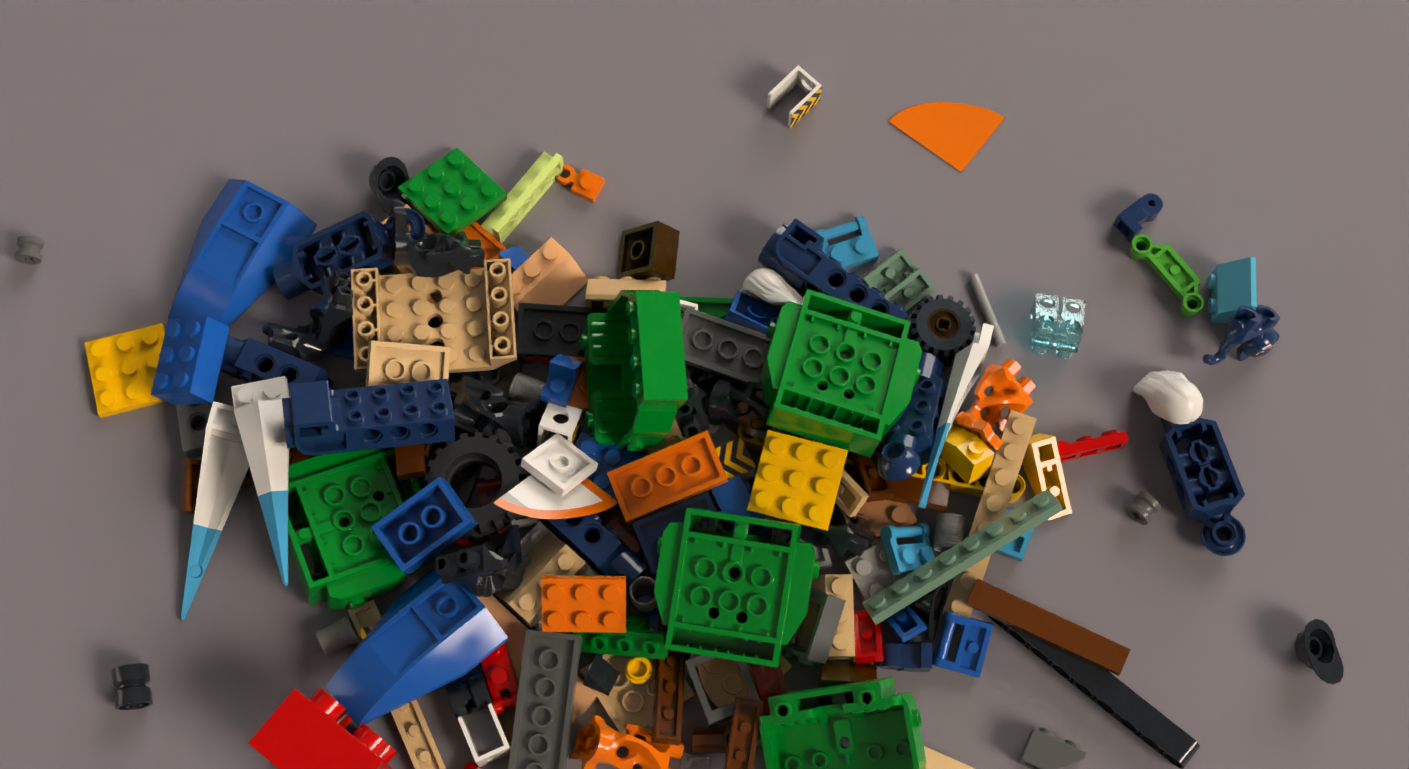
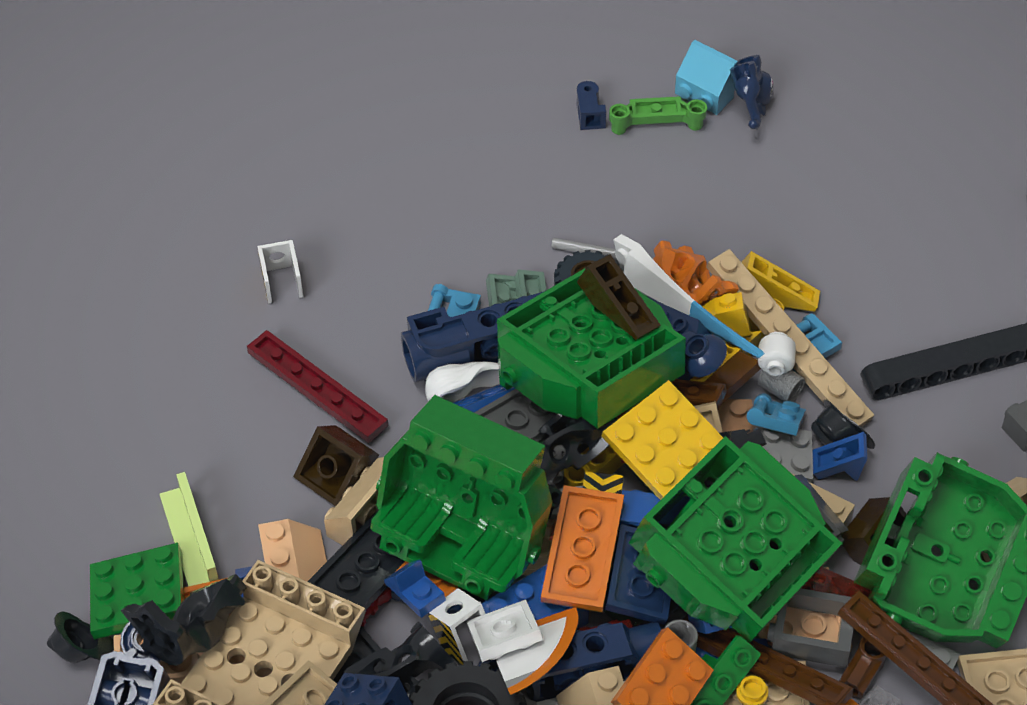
camera: 55 degrees left, 20 degrees down
light grey piece [508,372,545,410] -> none
orange plate [557,165,605,204] -> none
red plate [854,610,884,664] -> none
sand green plate [862,489,1063,625] -> none
dark blue leg [880,643,932,672] -> none
orange sticker [888,102,1005,172] -> none
blue plate [932,610,994,678] -> none
reddish brown tile [965,578,1131,676] -> none
clear light blue hips [1030,292,1086,359] -> none
red plate [1057,430,1129,462] -> none
dark grey wheel [1126,491,1161,525] -> none
white hair [1132,370,1203,424] -> none
dark blue brick [1159,416,1246,556] -> none
none -> dark red plate [247,330,389,444]
none -> dark brown slope [577,254,661,340]
none -> white head [757,332,796,376]

